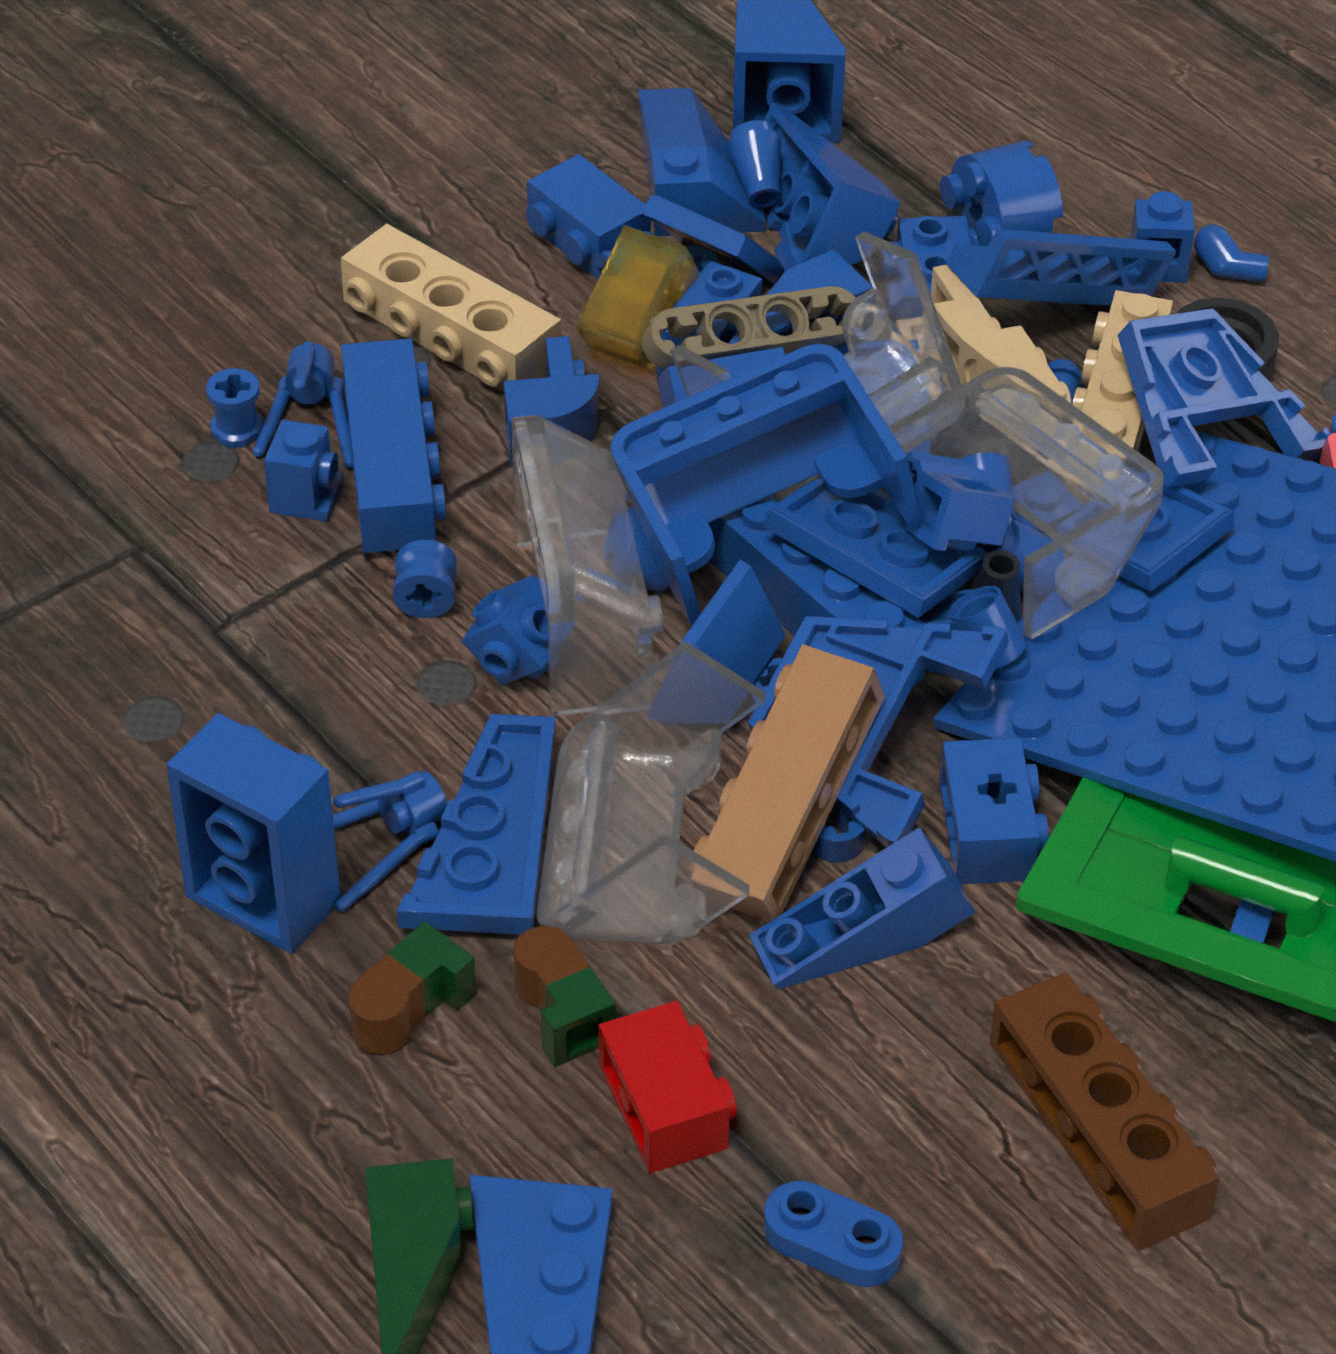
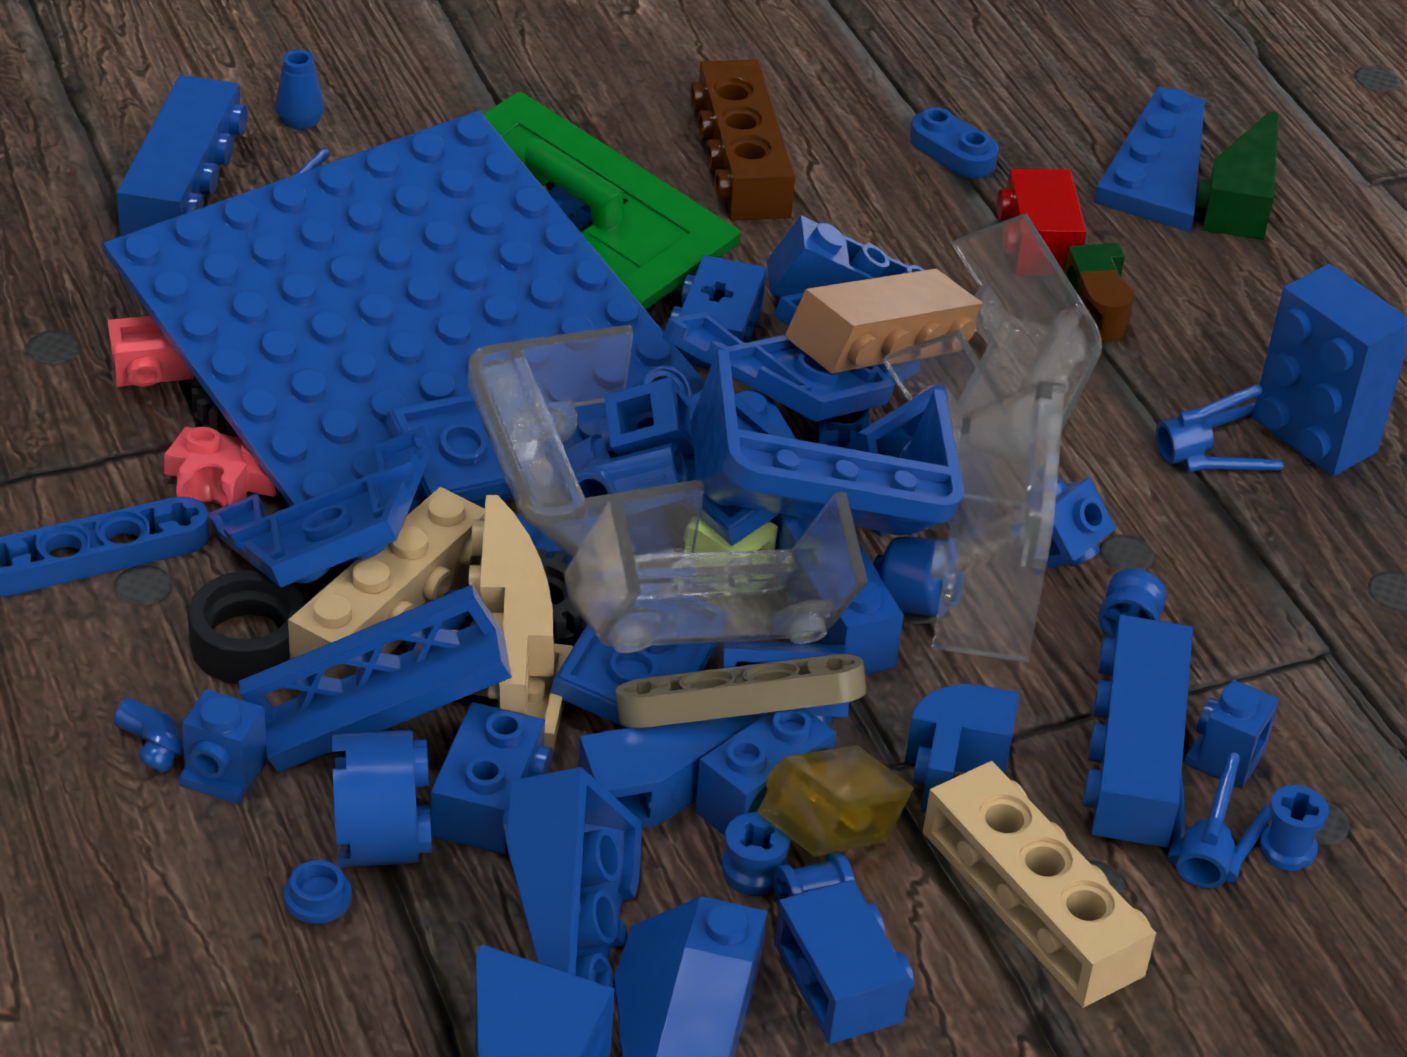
camera: 165 degrees left, 5 degrees down
leg [348,921,476,1055] -> none
blue wing [397,714,556,935] -> none
blue tile [642,195,784,285] -> none
blue cone [727,120,782,208] -> none

